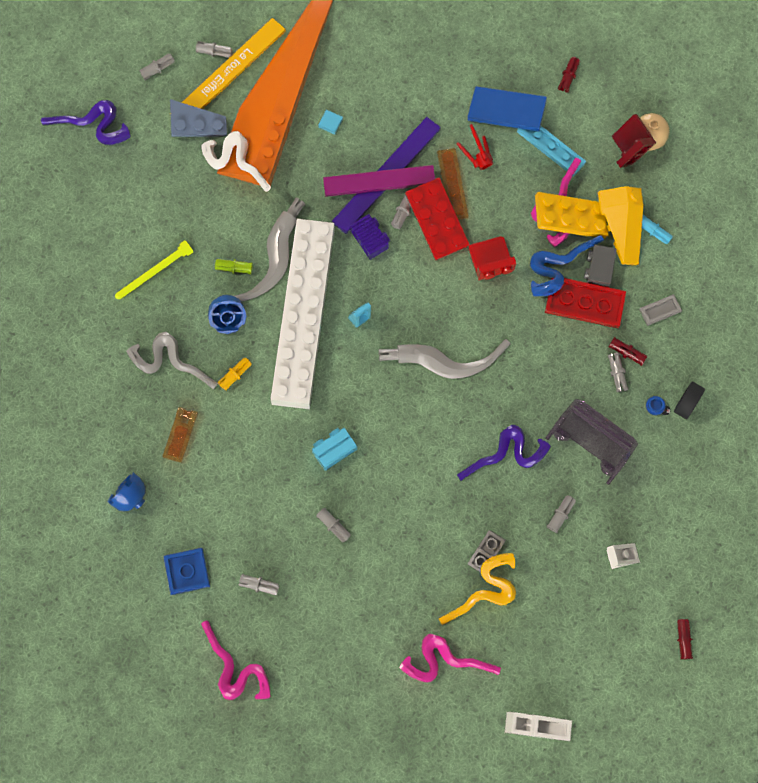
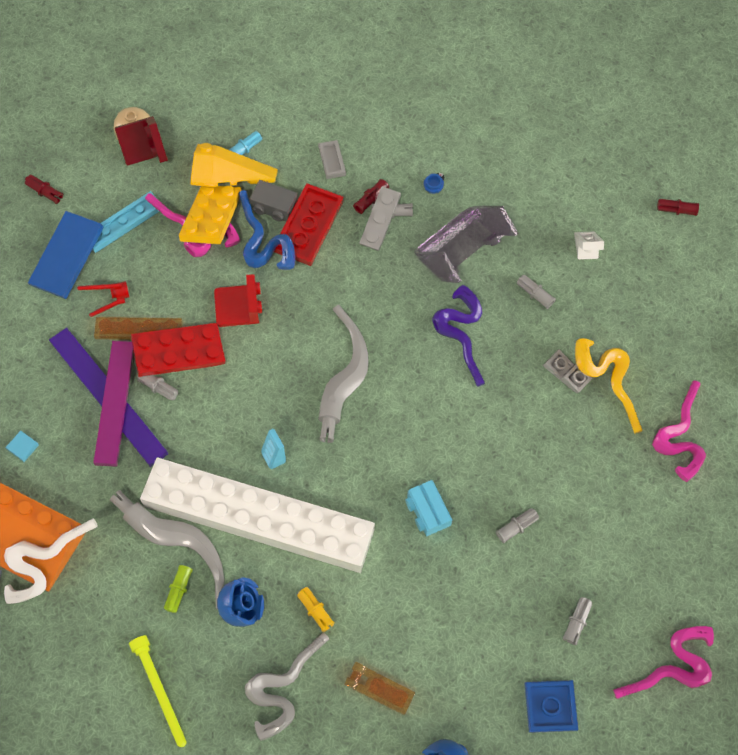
camera: 80 degrees left, 10 degrees down
dark purple brick [350,214,390,260] -> none
black tyre [674,381,705,420] -> none
none -> light grey plate [359,186,401,251]

